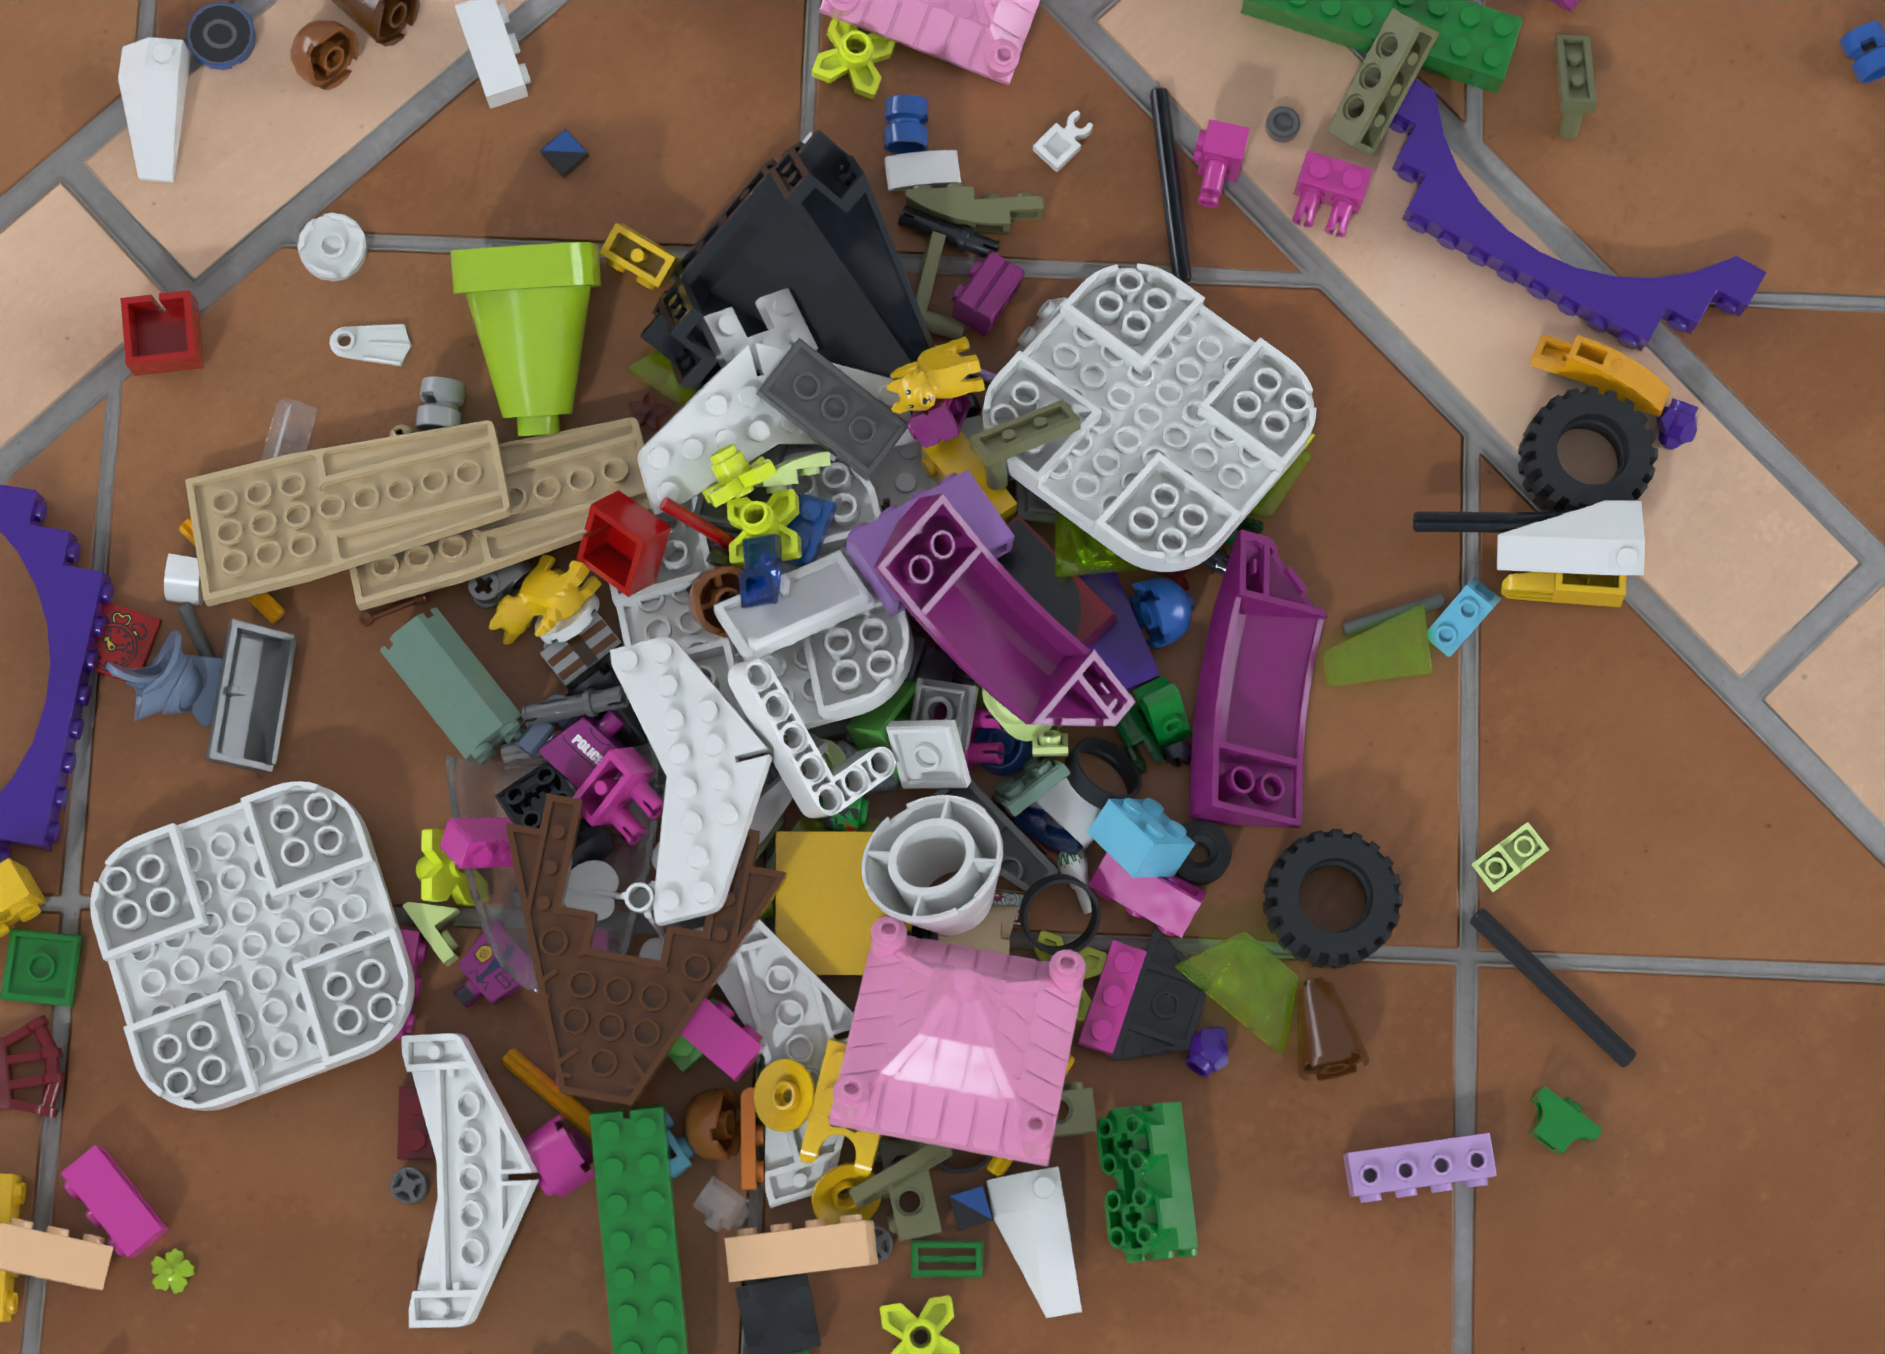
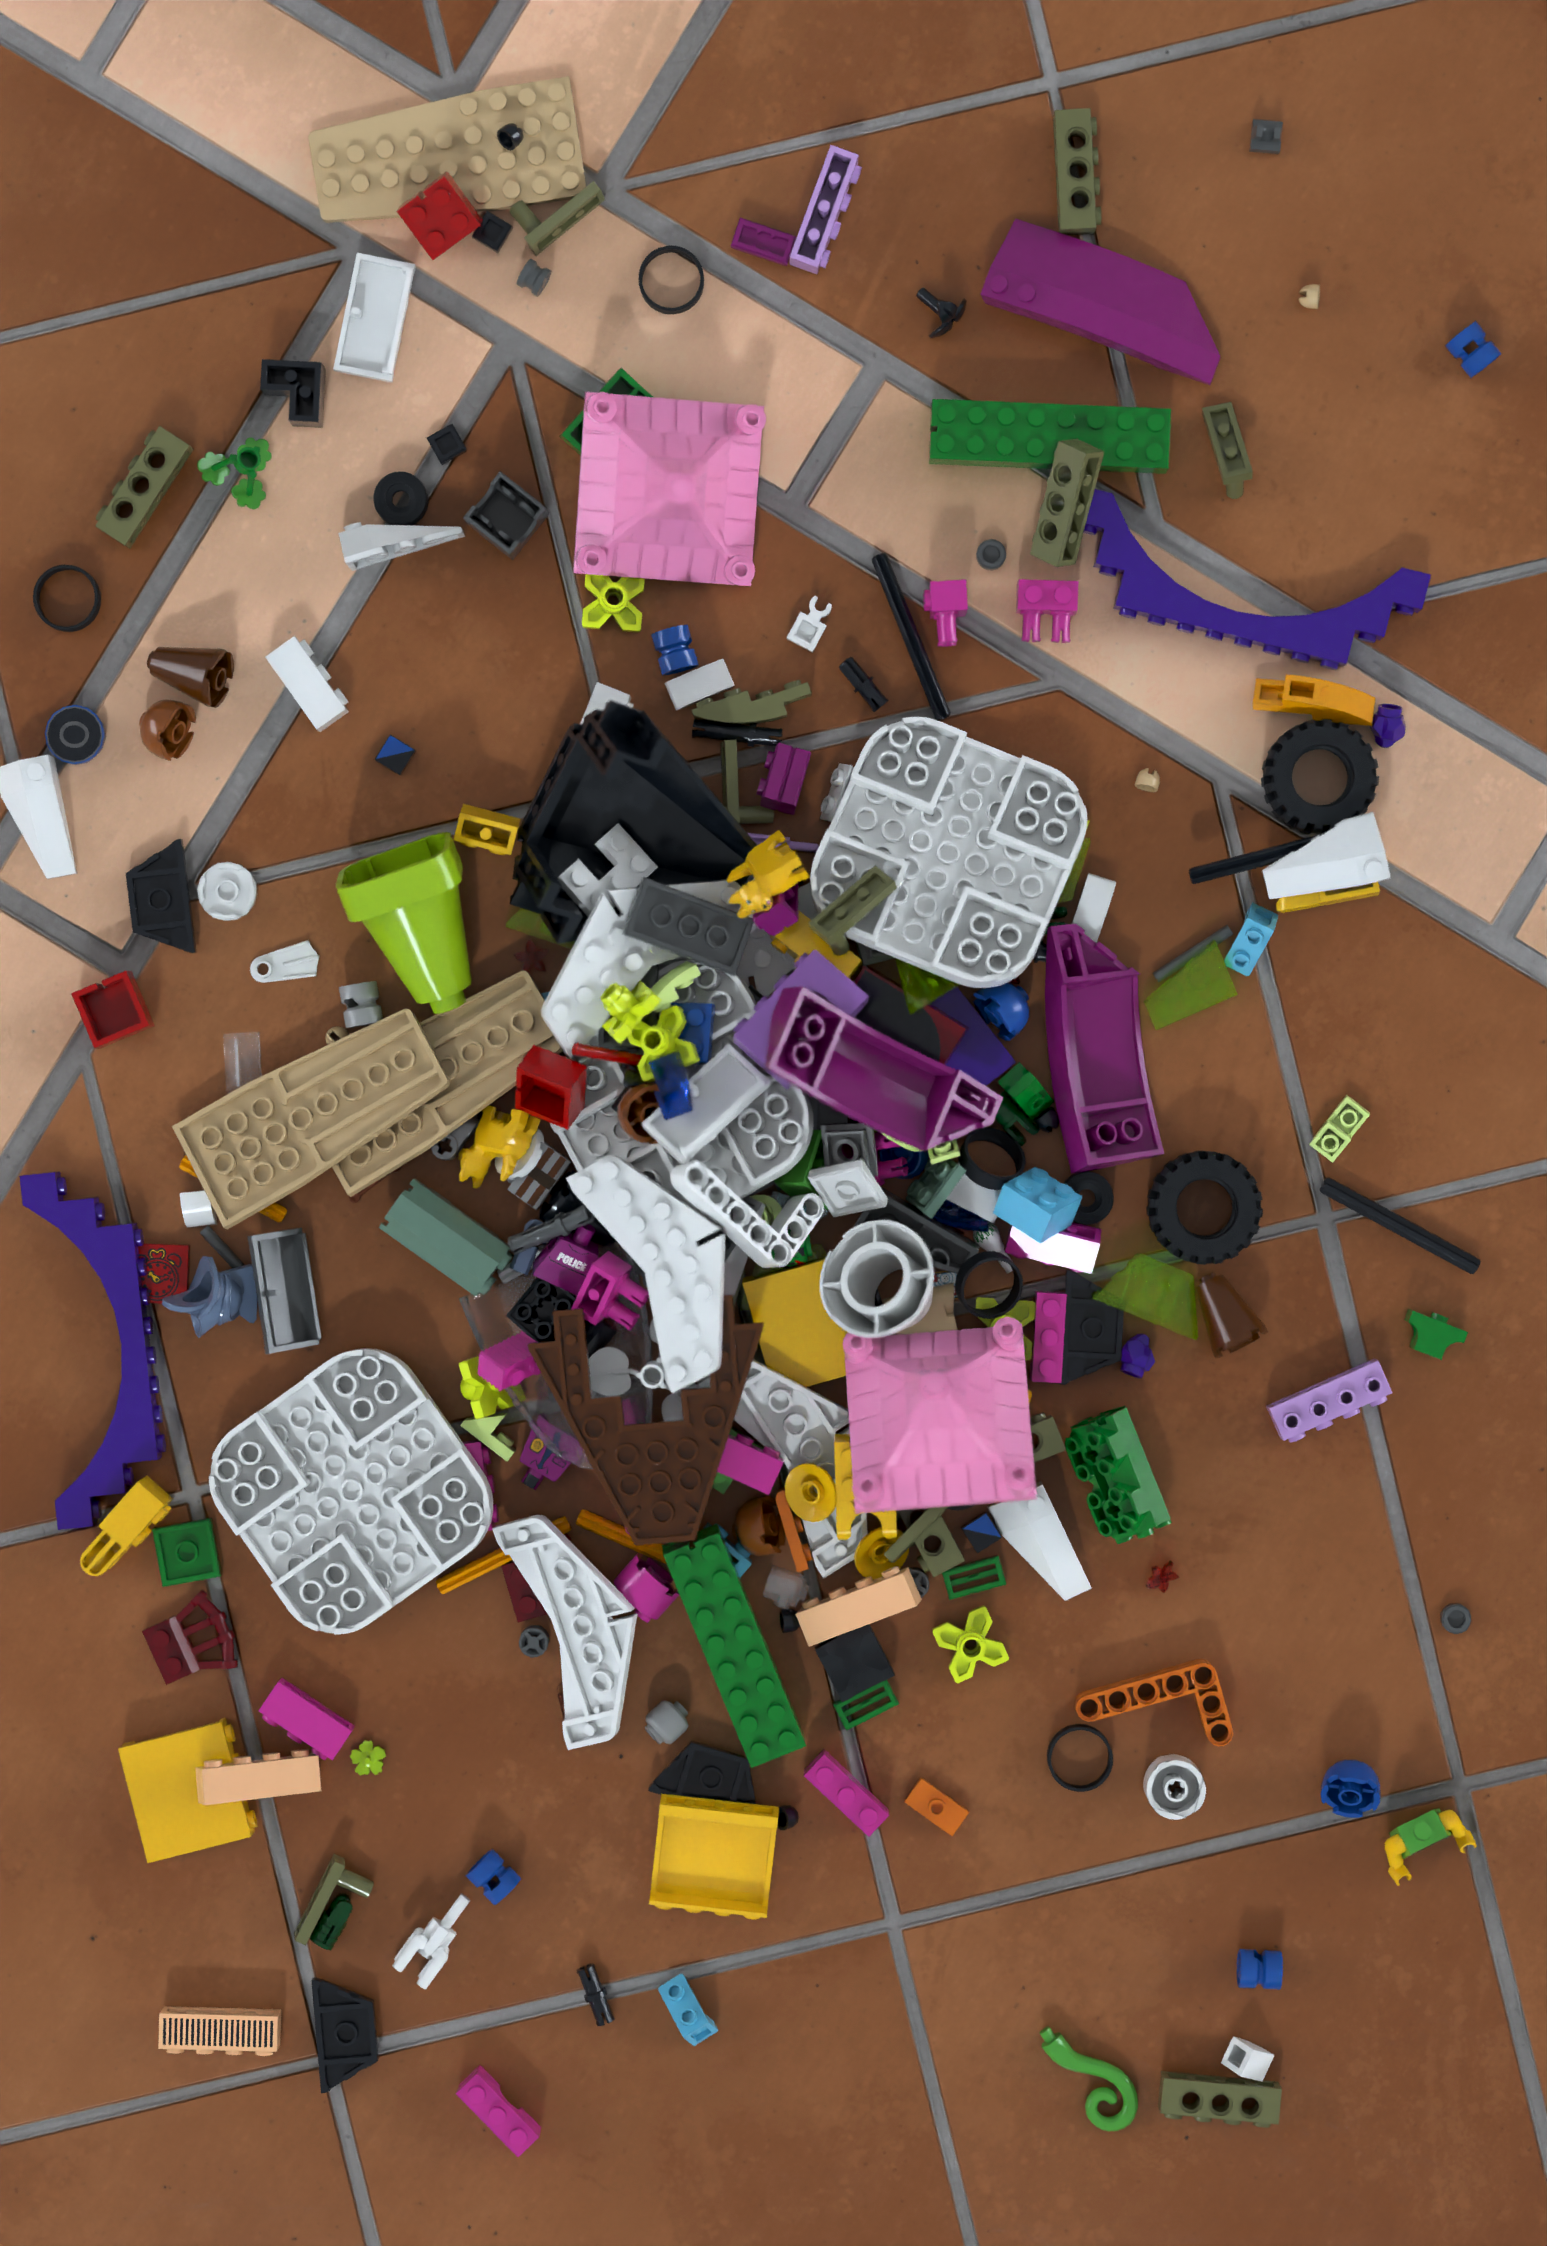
camera: 15 degrees left, 10 degrees up
none -> black wing [125,839,197,953]
none -> light orange axle [436,1516,571,1594]
none -> light grey head [644,1700,689,1744]
none -> black hinge [779,1608,800,1633]
none -> black axle [839,657,889,712]
none -> white slope [1071,873,1116,943]
none -> tan hinge [1135,768,1160,792]
none -> clear red plant [1146,1560,1179,1593]

